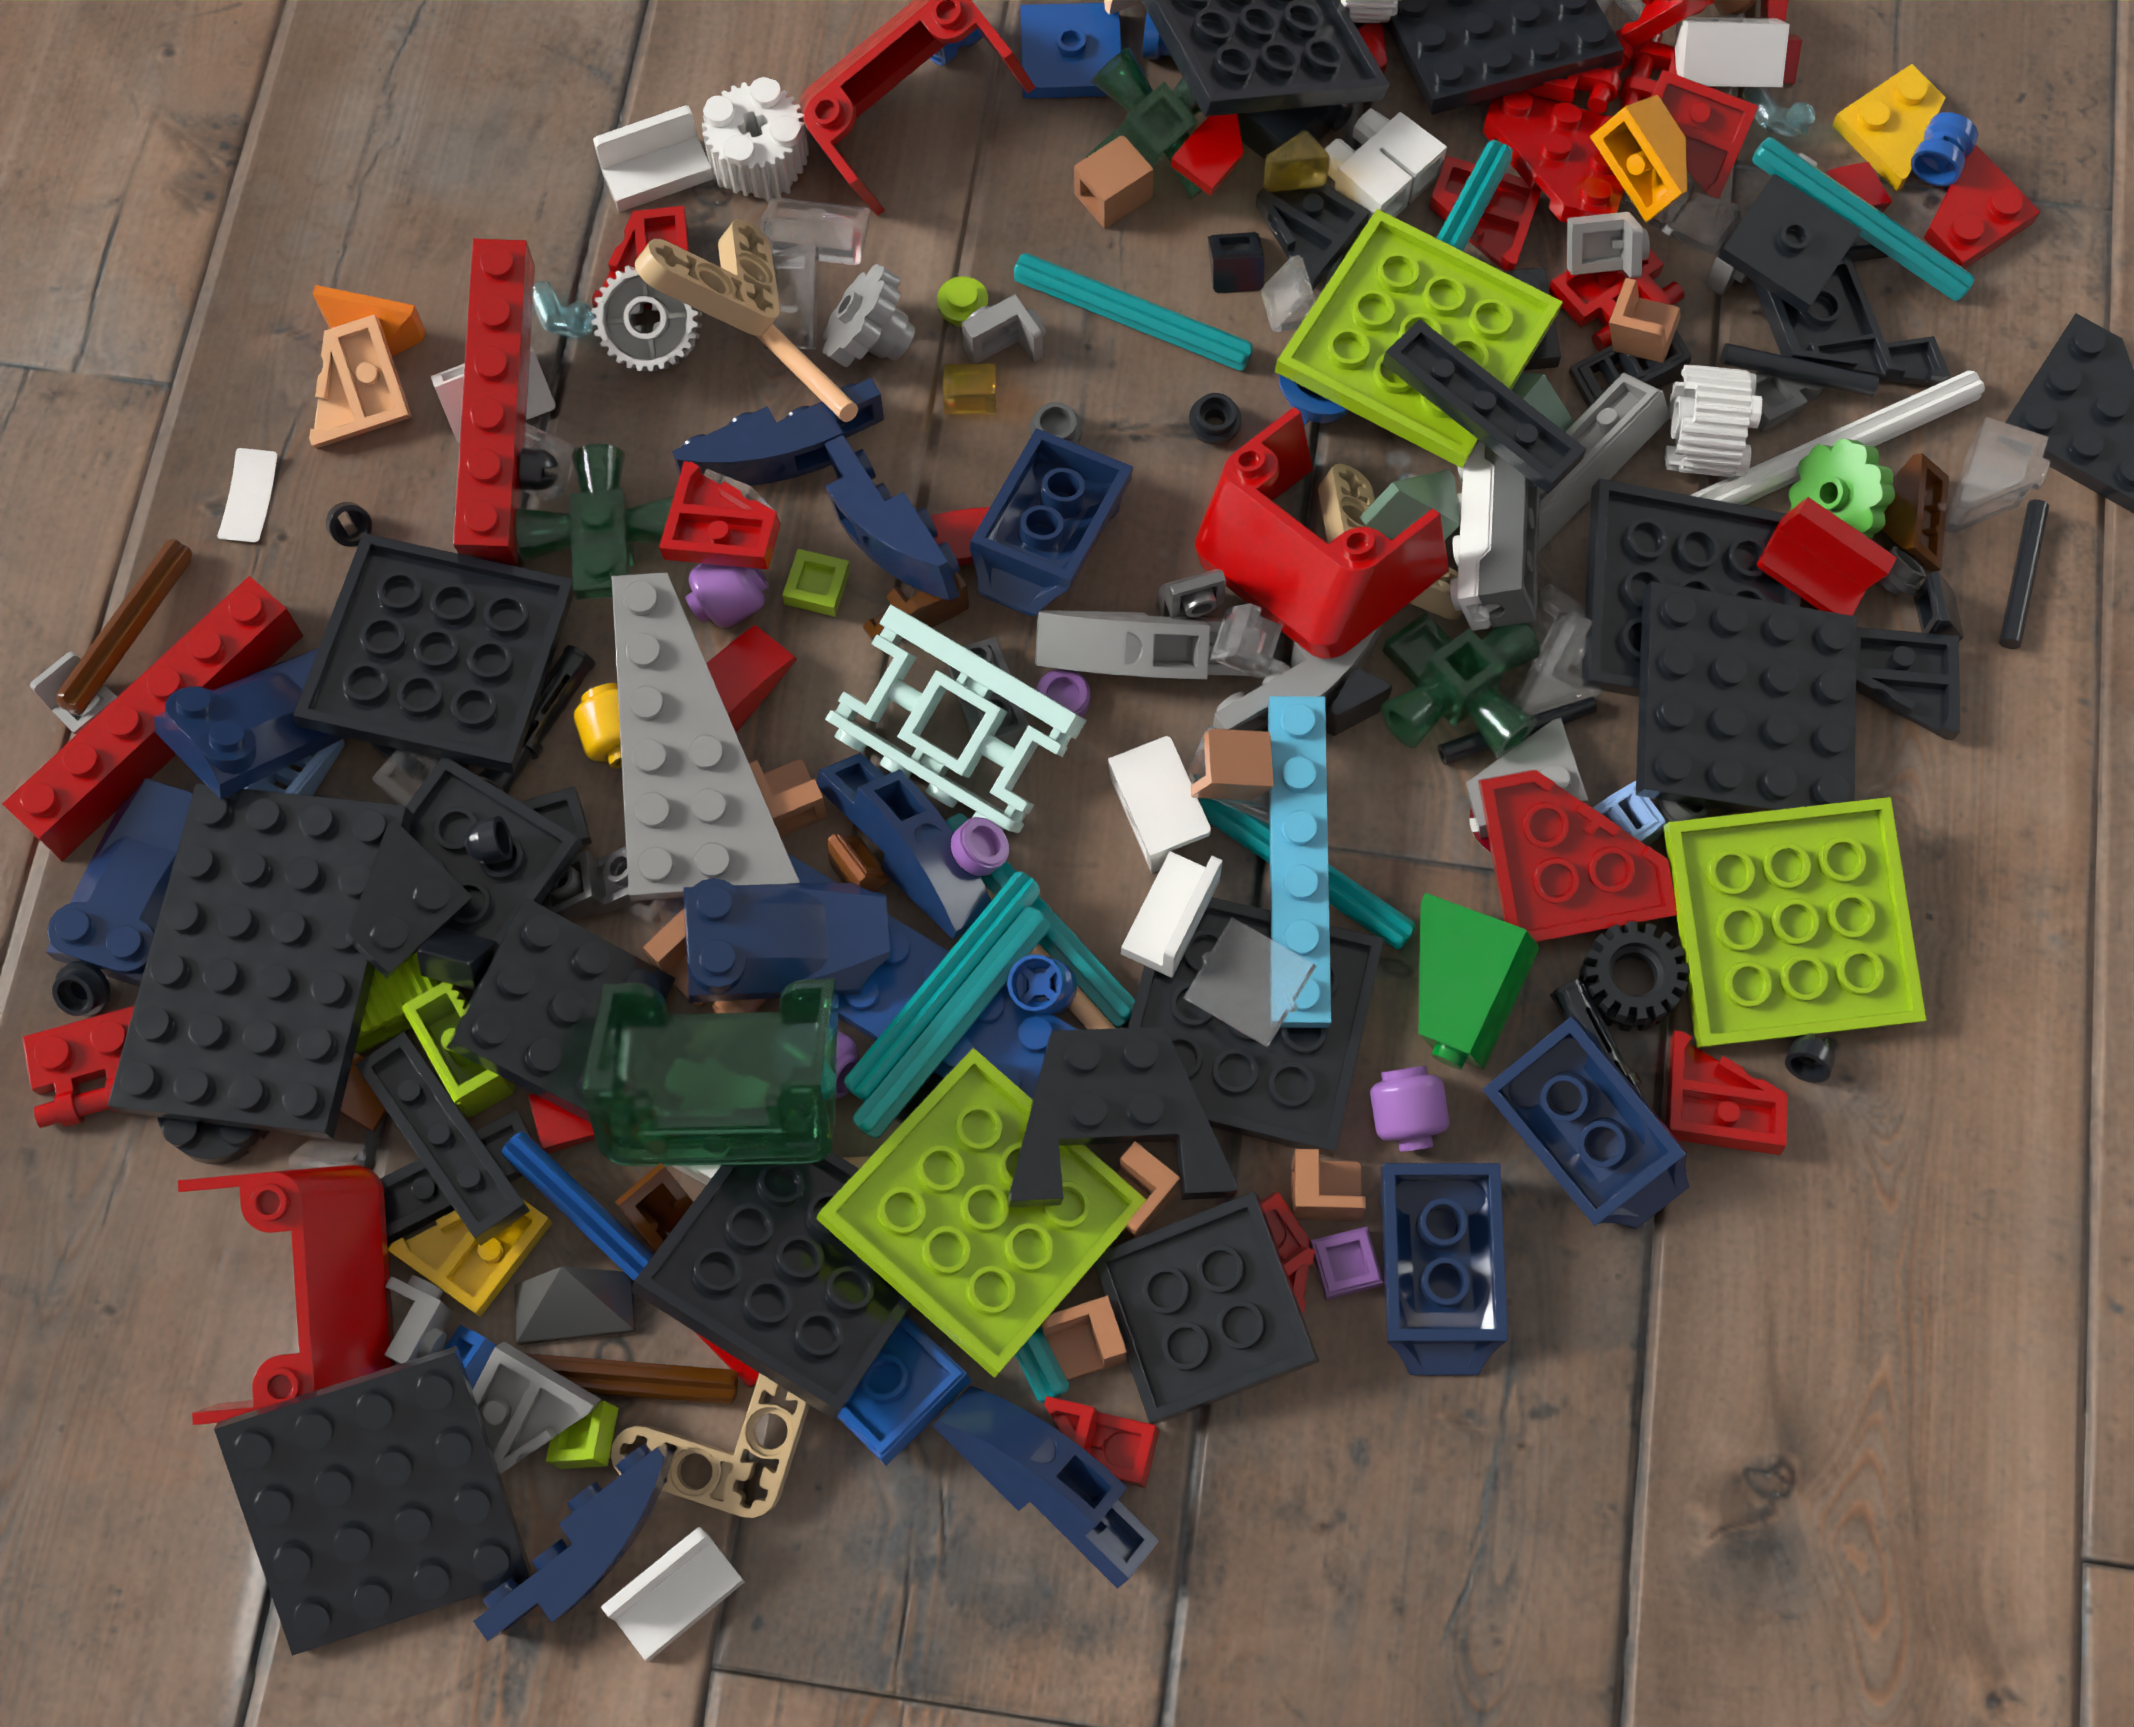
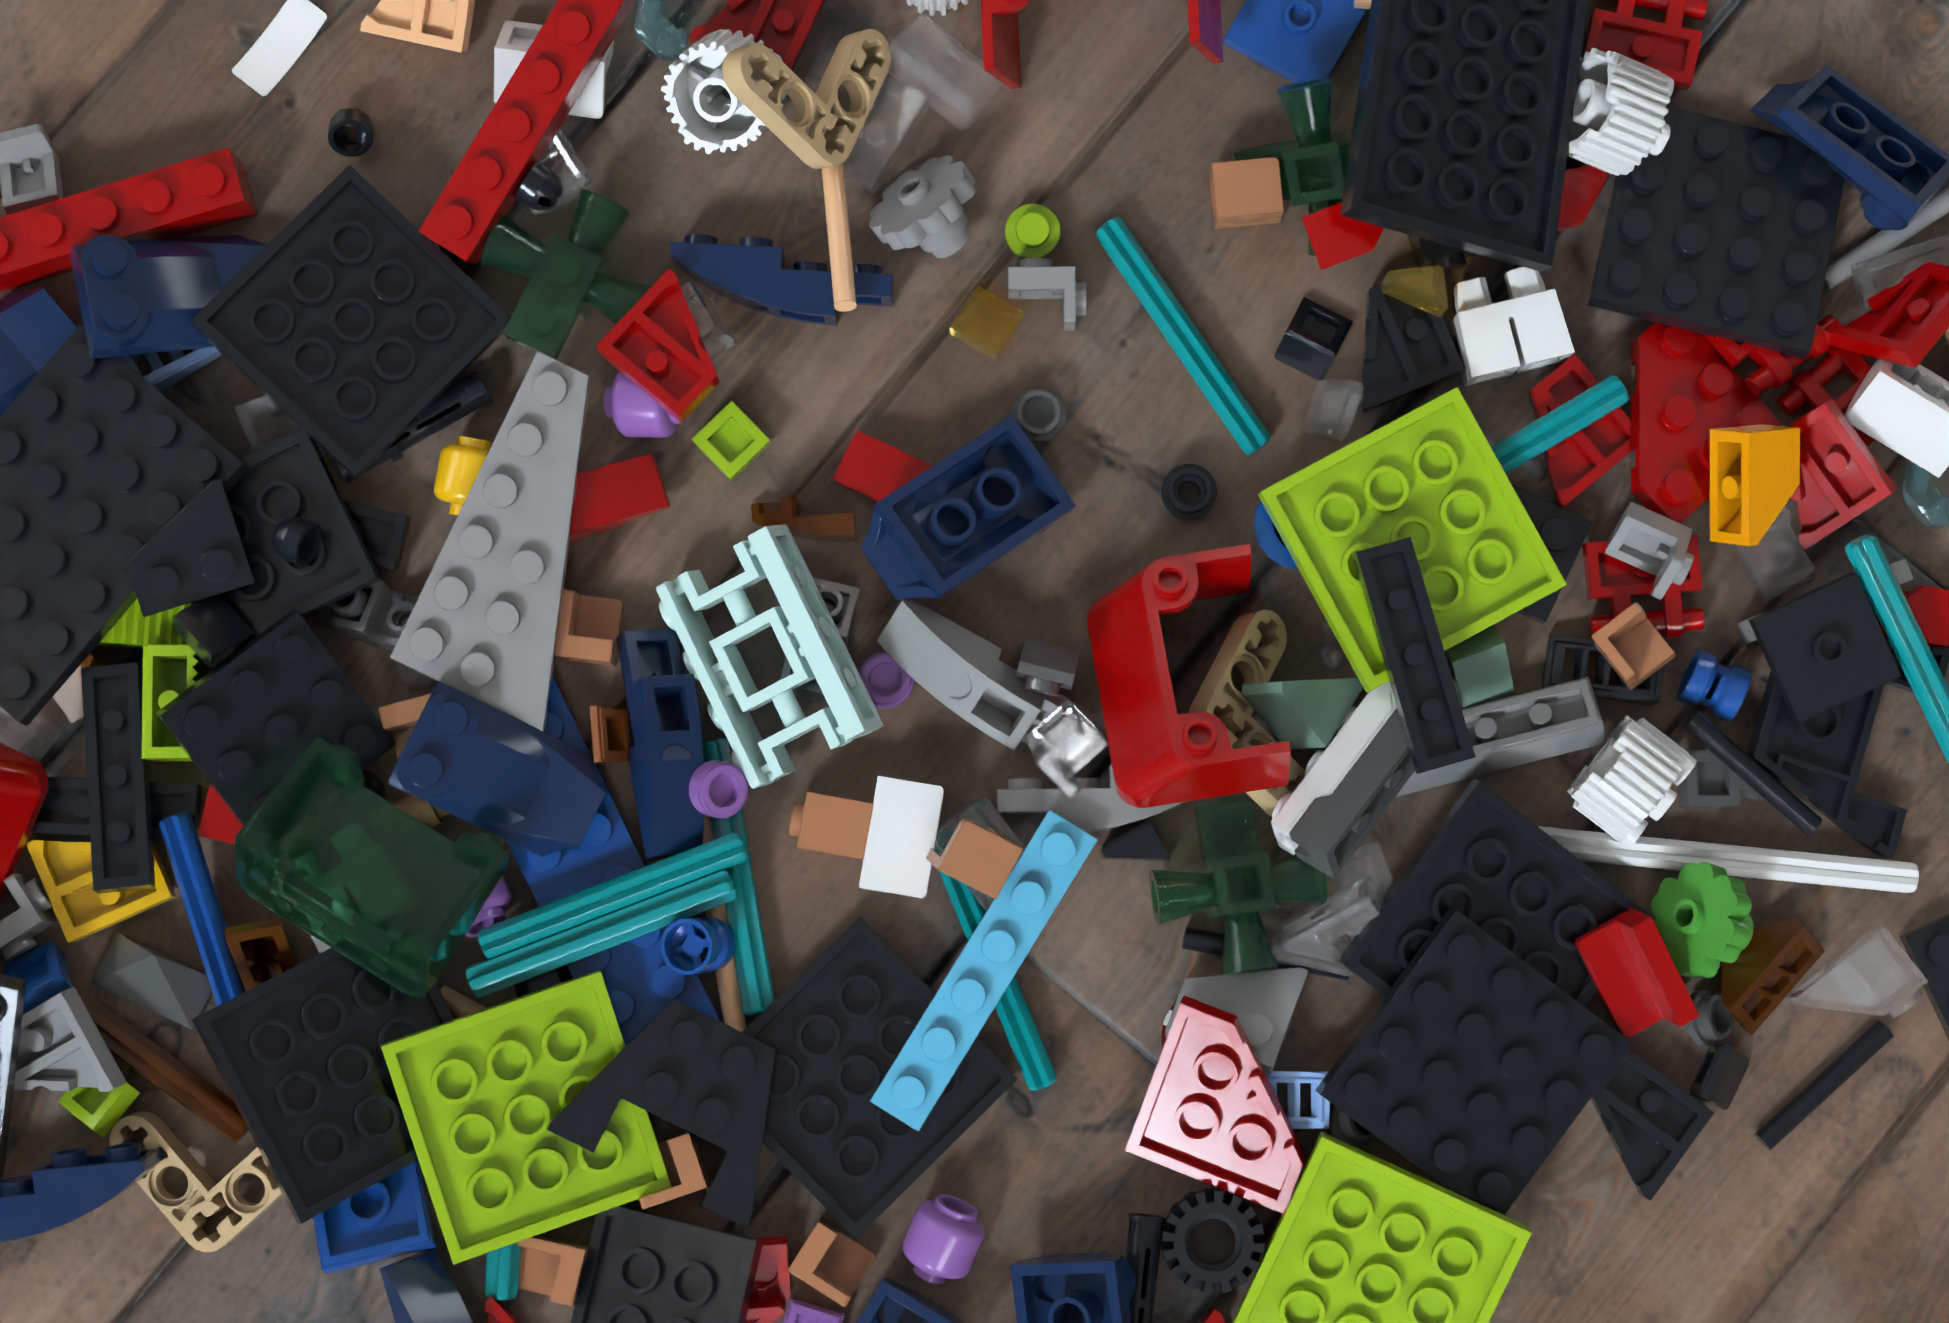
camera: 30 degrees right, 15 degrees up
reddish brown axle [56,539,193,715] -> none
white panel [601,1527,745,1662] -> none
dark blue slope [824,434,960,601] -> none
white panel [1121,851,1223,978] -> none
clear piece [1184,918,1316,1048] -> none
green slope [1418,893,1540,1070] -> none
none -> nougat brick [789,792,874,860]
none -> blue wheel [1676,649,1752,722]

